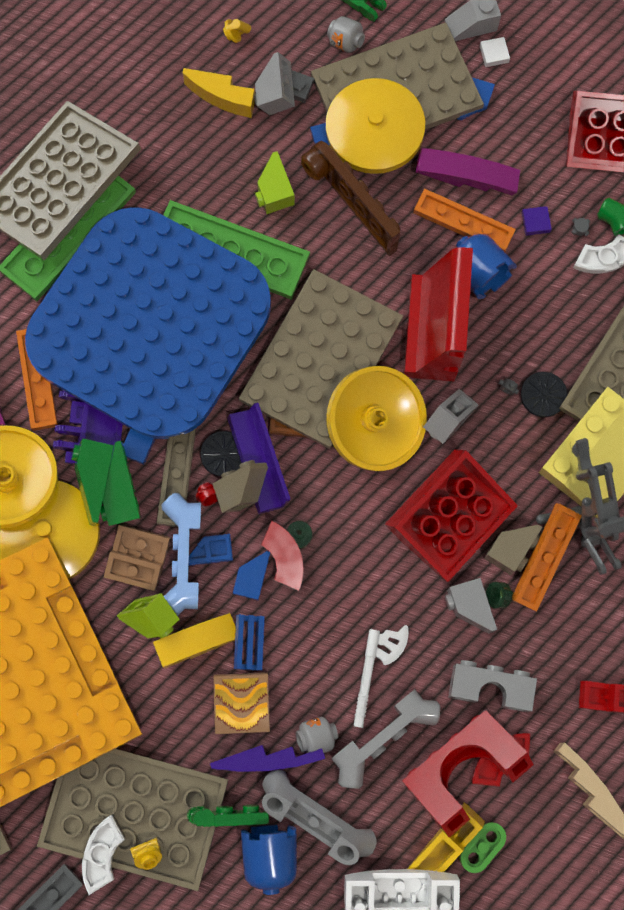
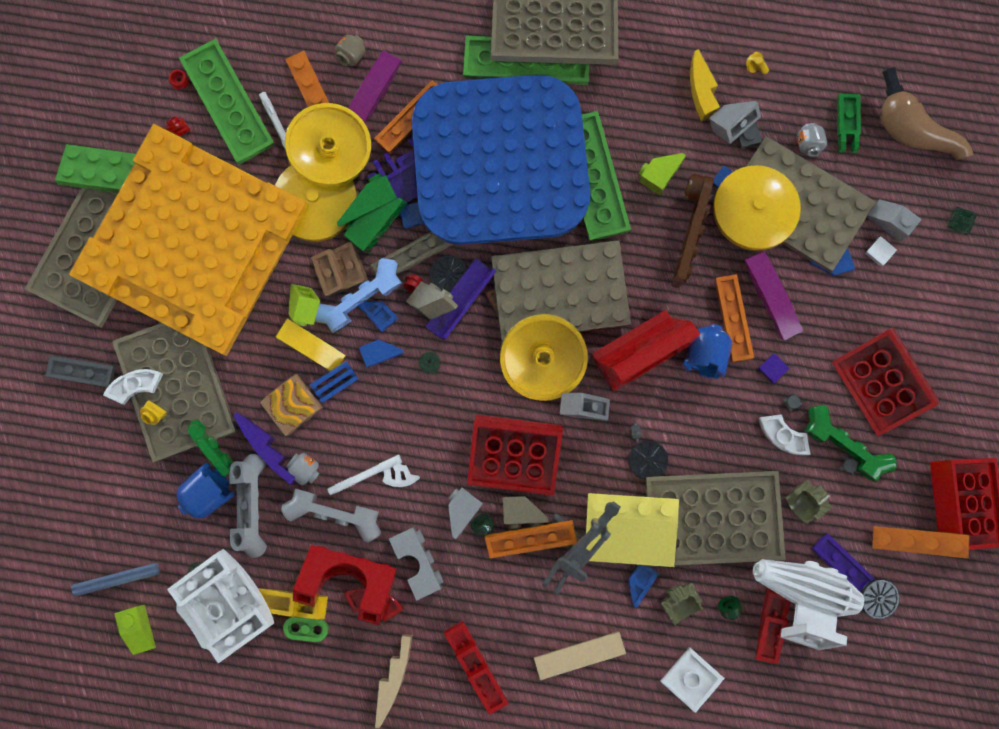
camera: 60 degrees right, 5 degrees up
tile [261,520,304,591] -> none

